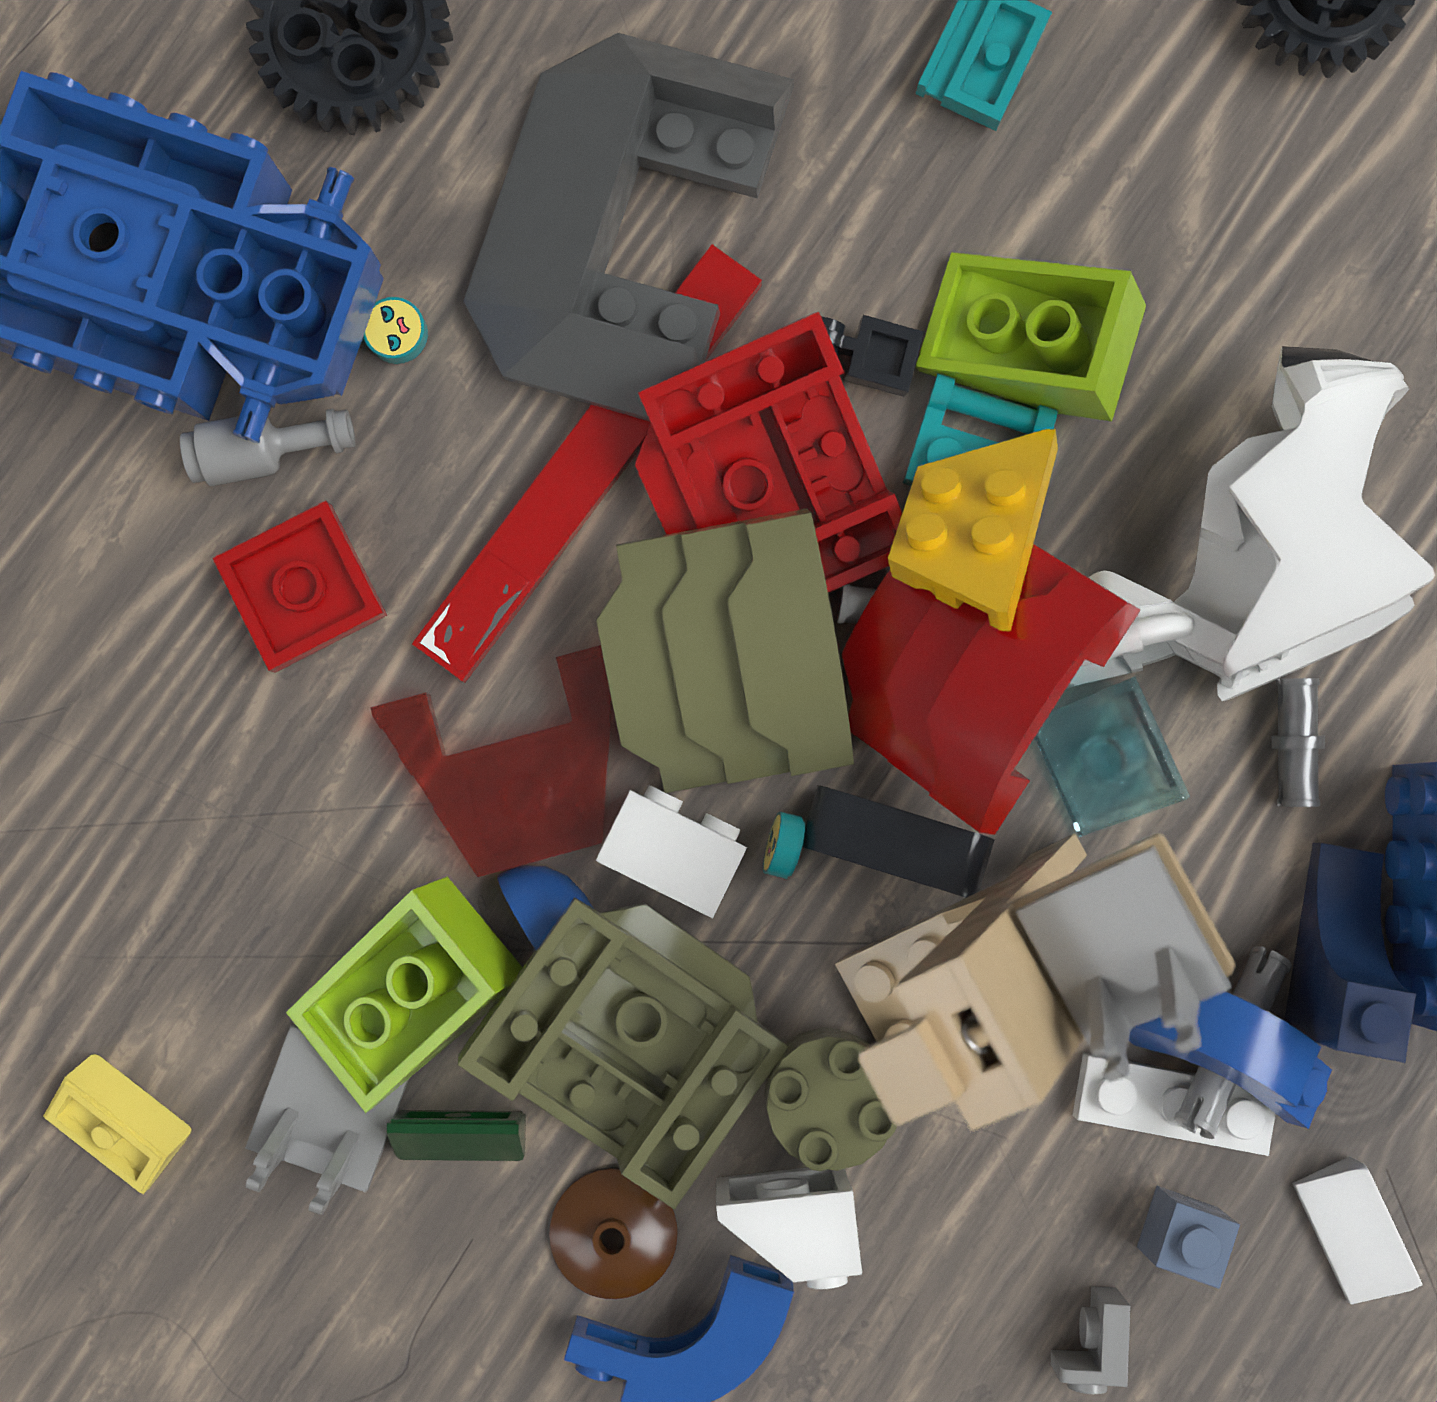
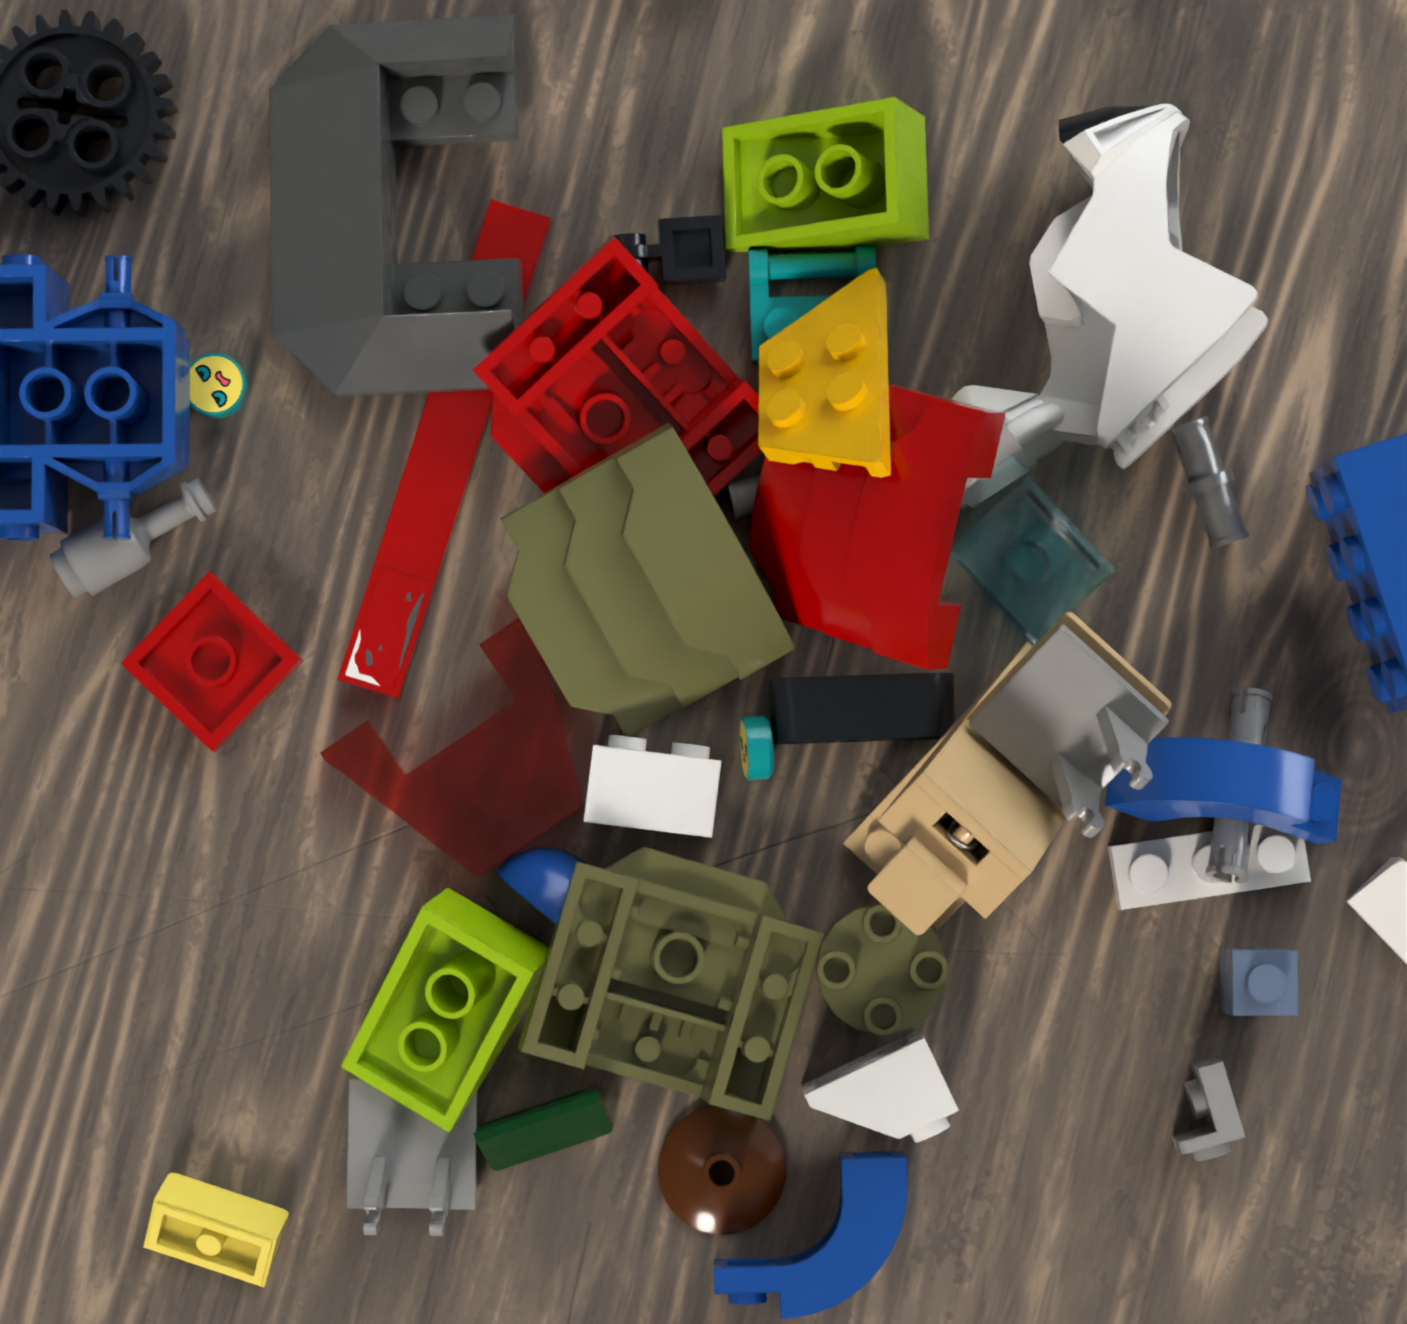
camera: 10 degrees left, 0 degrees up
dark blue arch [1284,843,1416,1063] -> none

